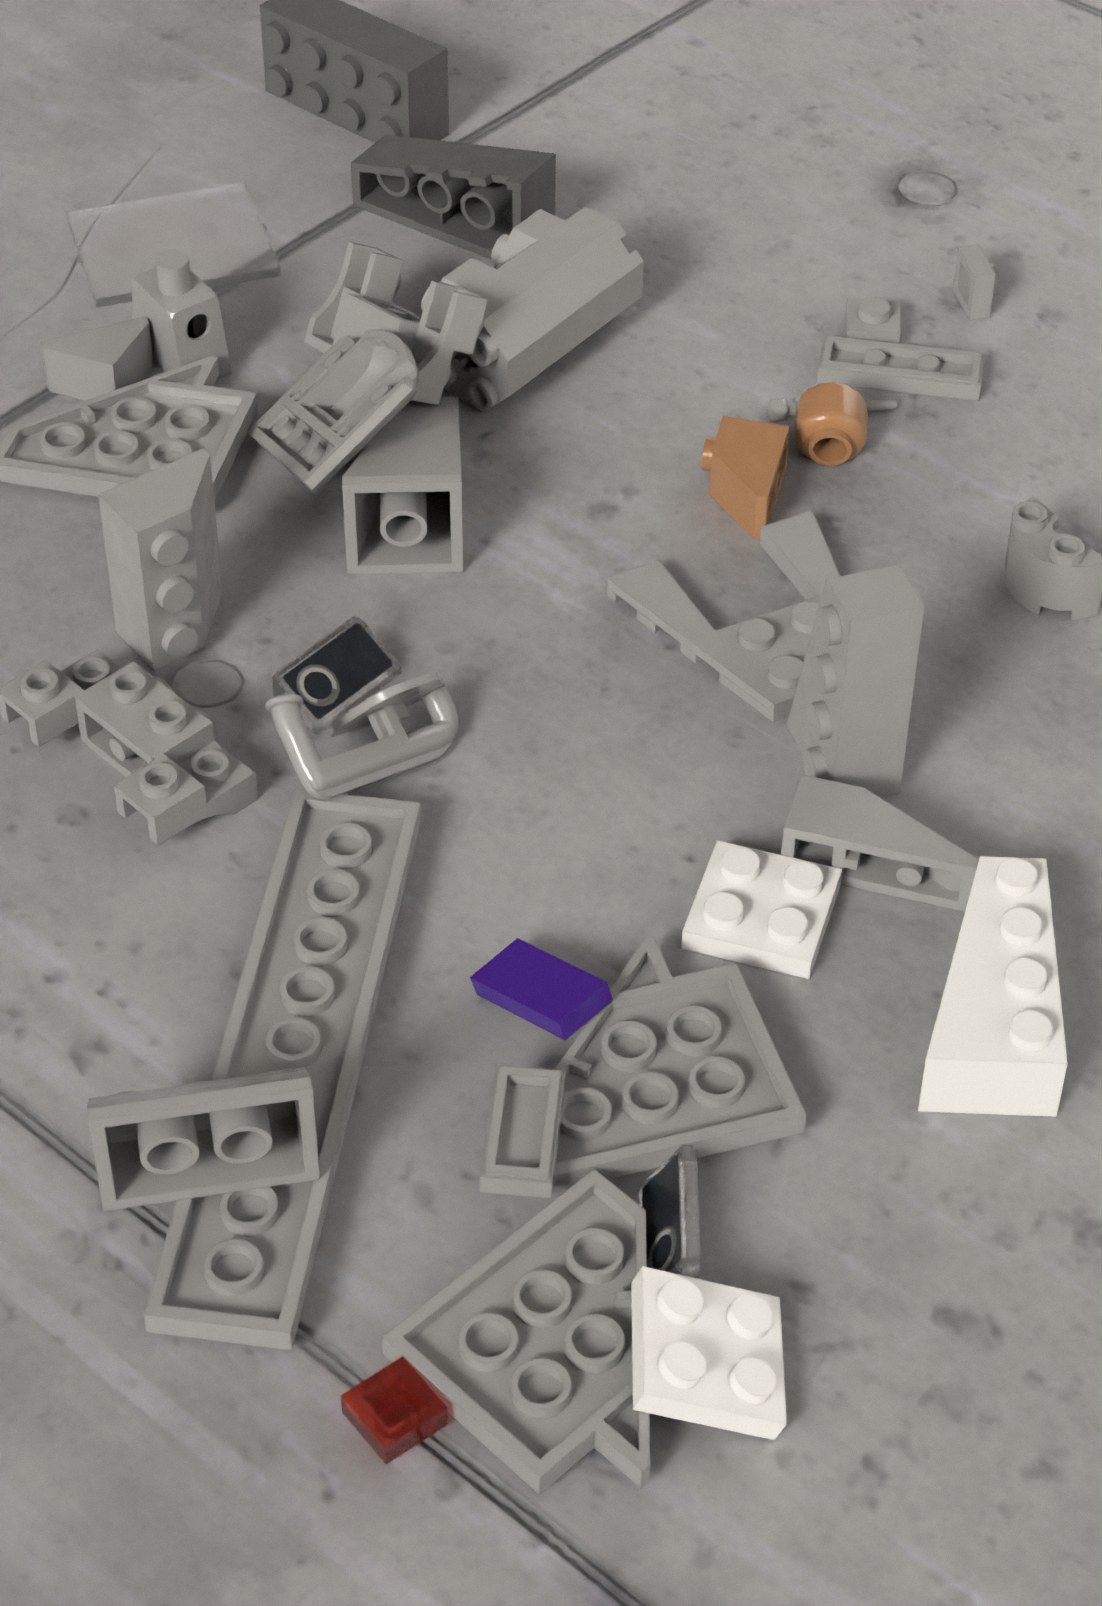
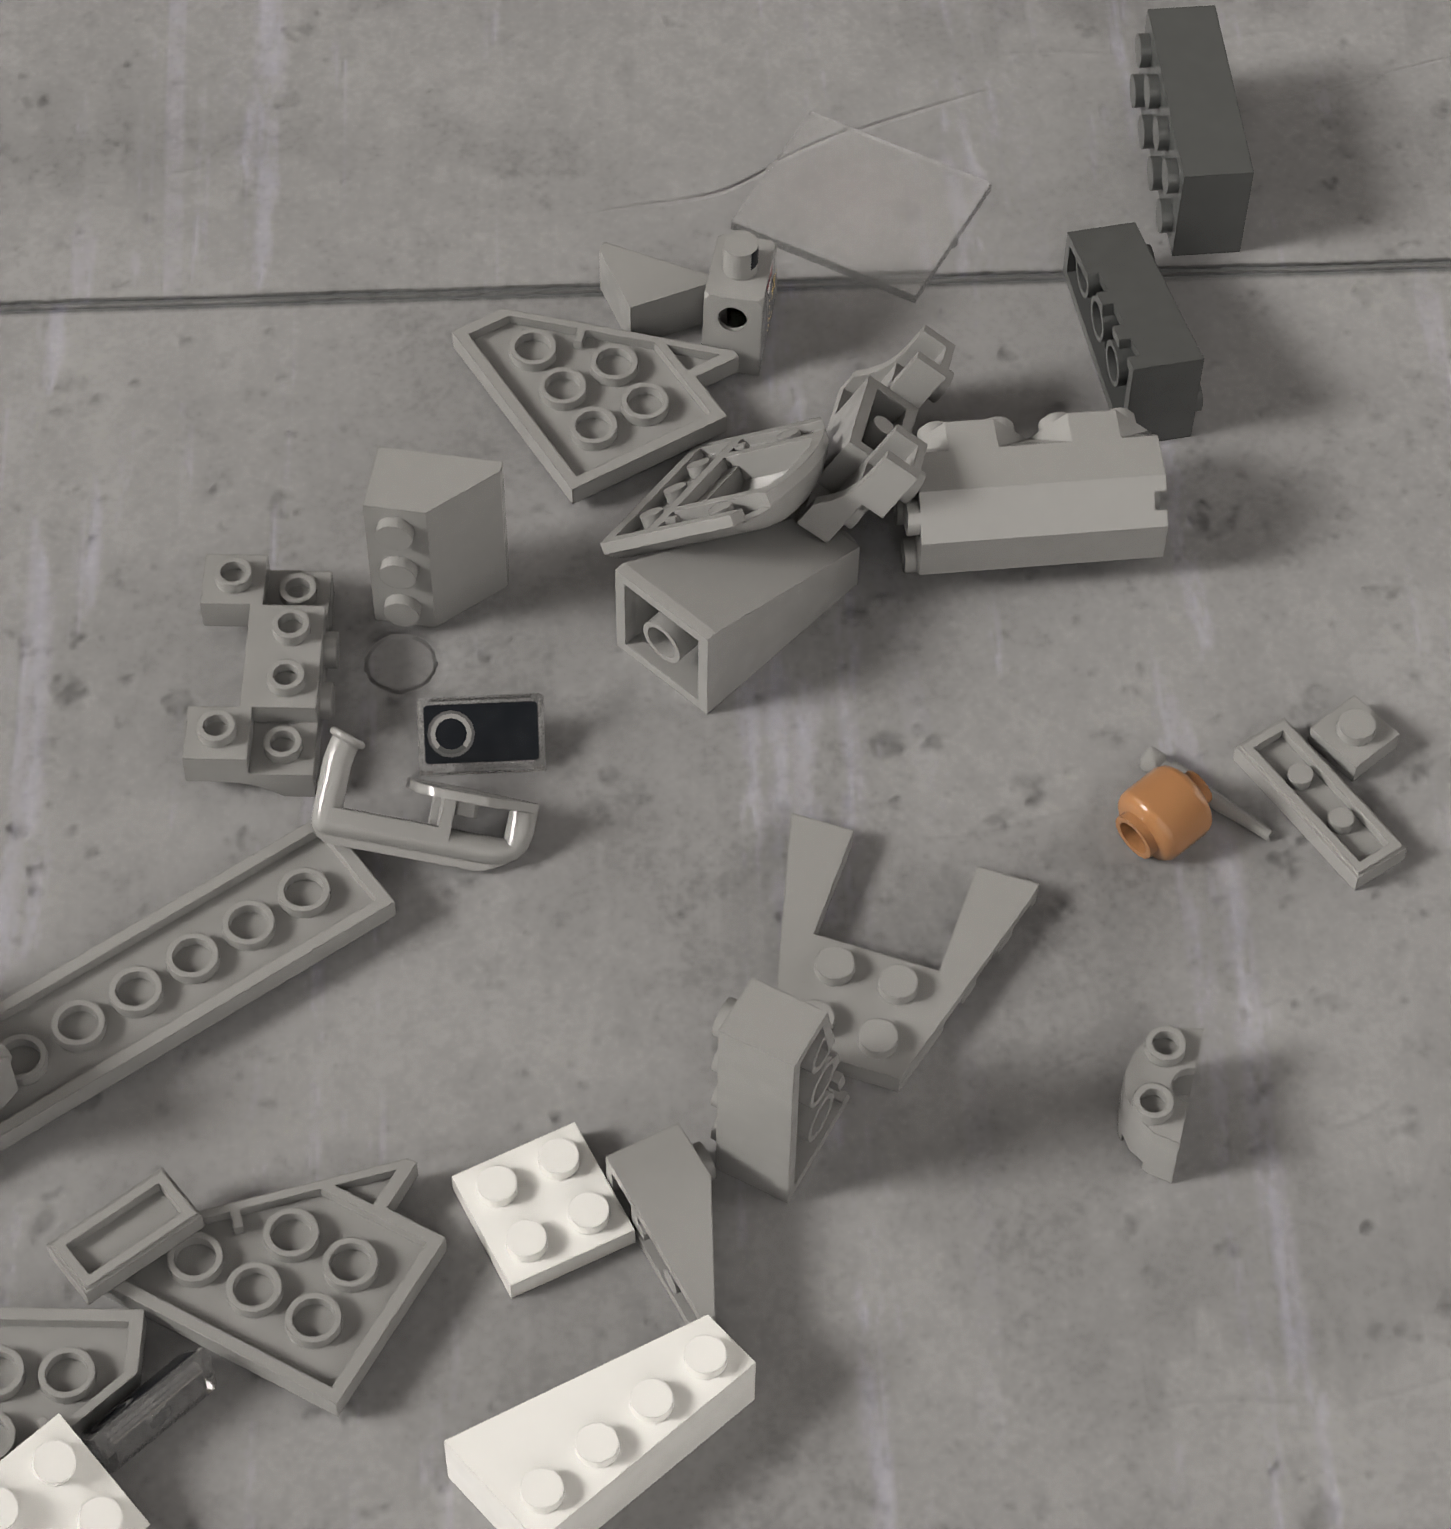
camera: 45 degrees right, 10 degrees up
dark purple tile [470,938,613,1040] -> none
medium nougat slope [701,416,790,540] -> none

